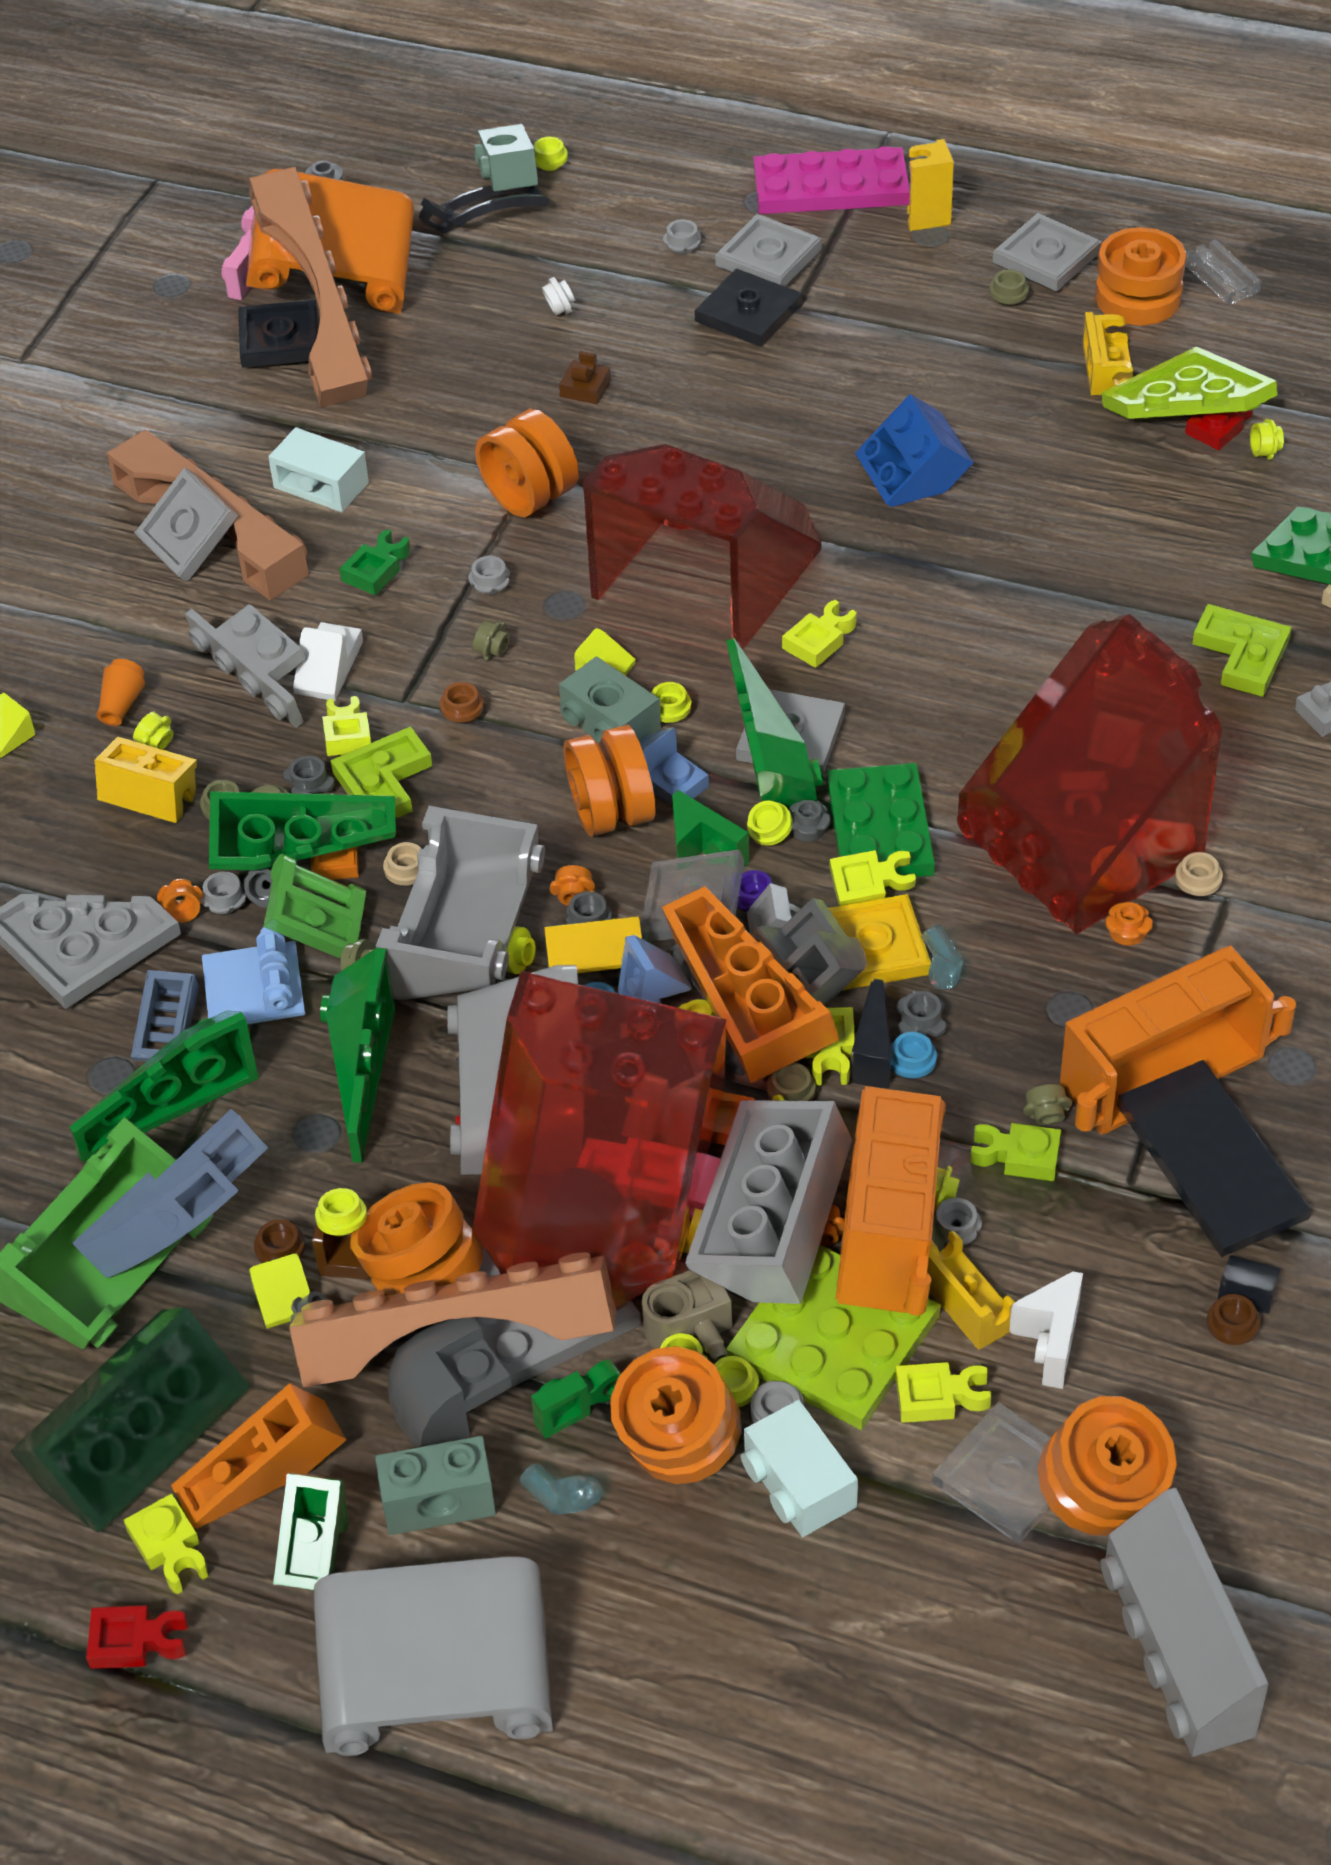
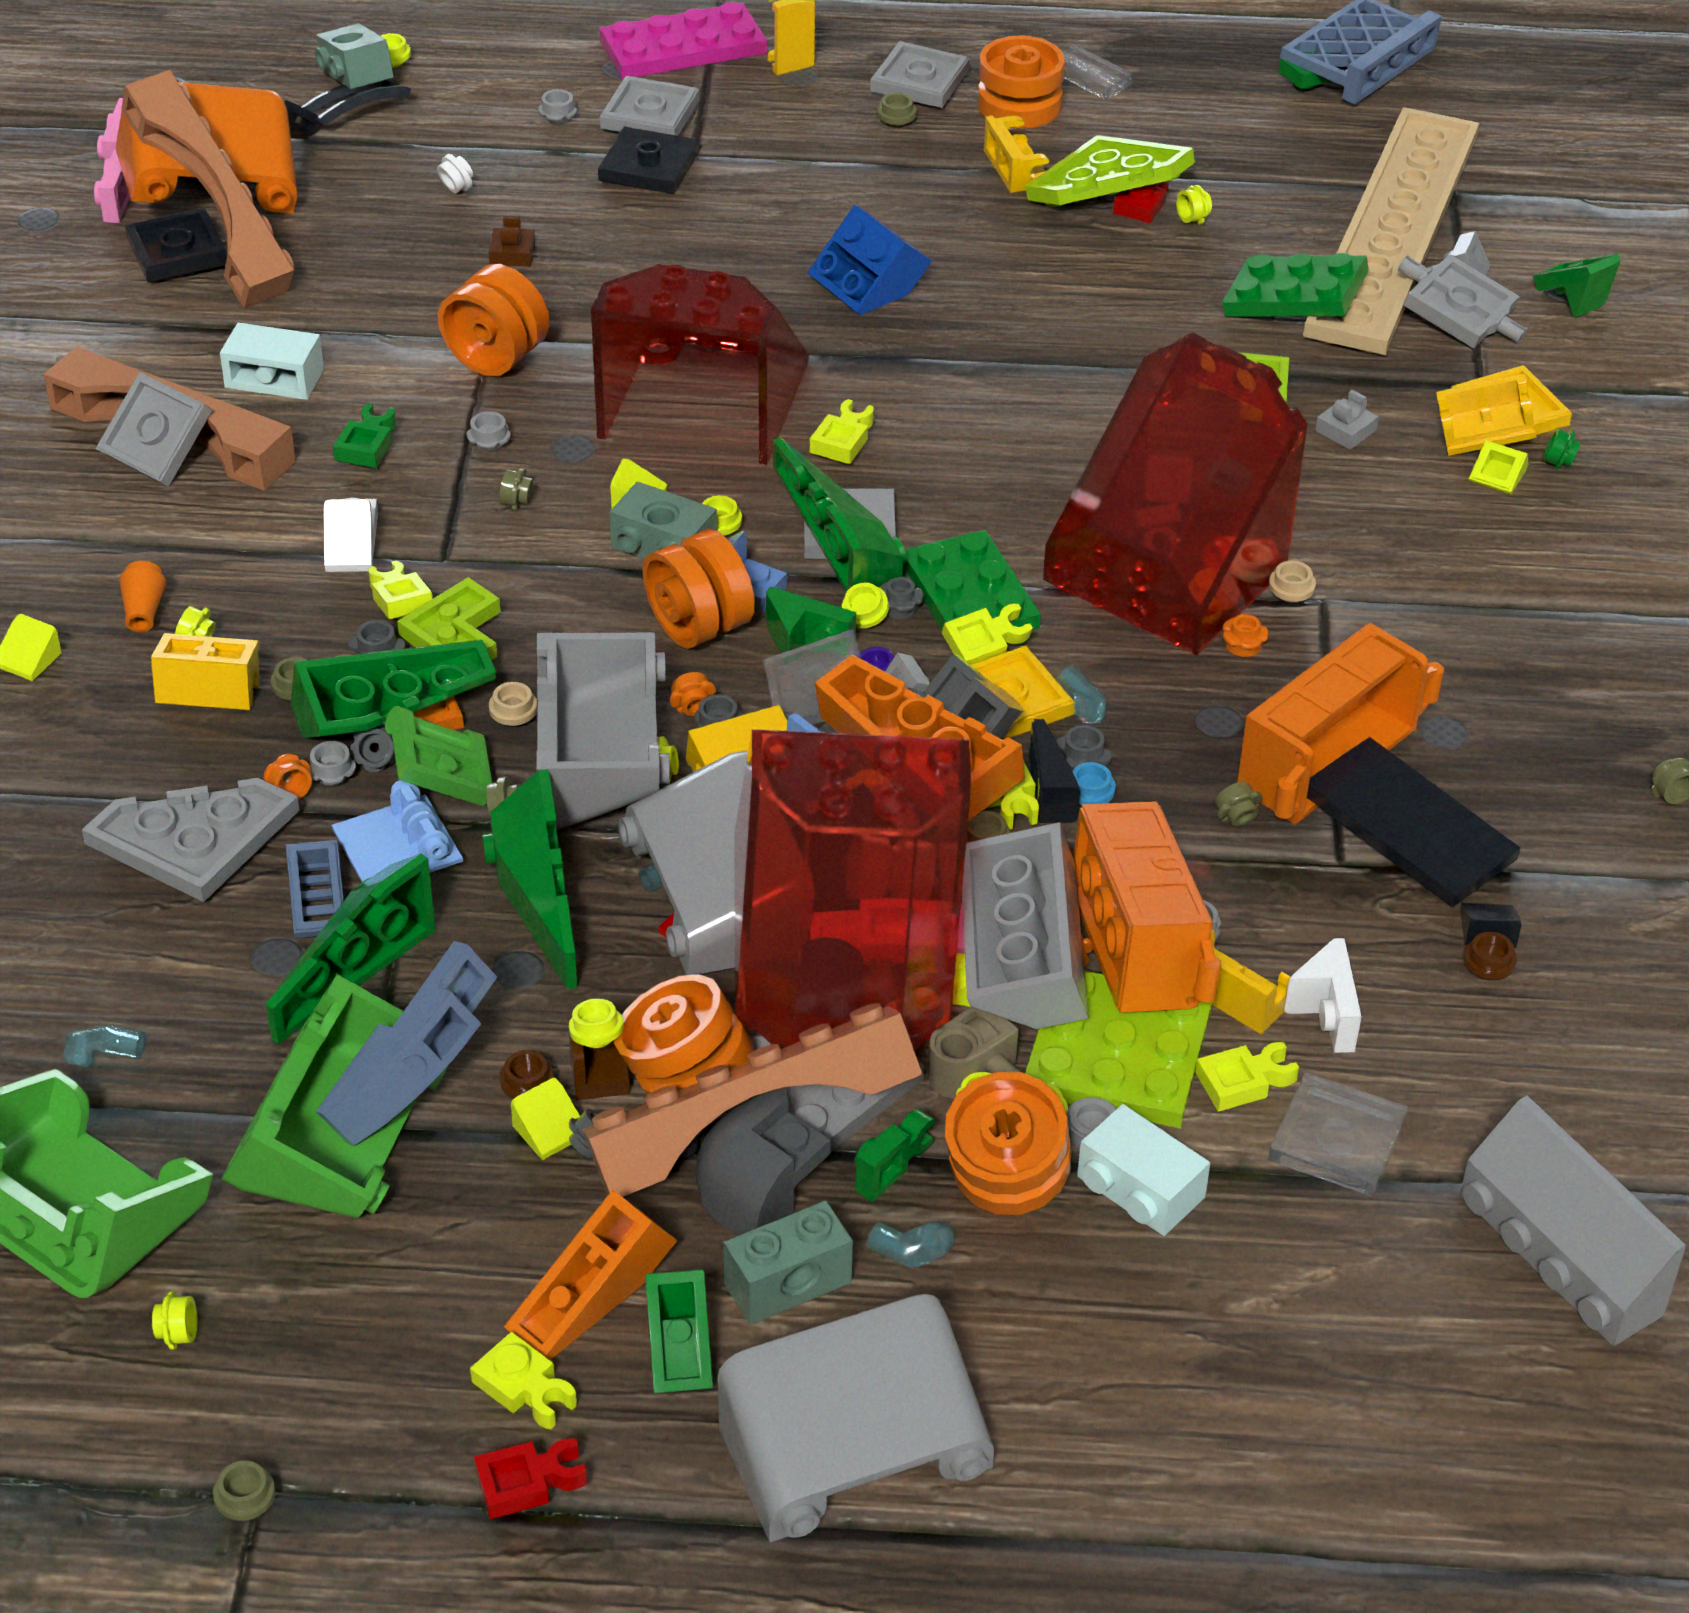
camera: 20 degrees left, 5 degrees down
clear green slope [10,1307,250,1533] -> none
light grey bracket [185,604,305,728] -> none
dark orange plate [440,682,484,723] -> none
lime plate [970,1123,1061,1181] -> none
orange wheel [1037,1396,1177,1535] -> none

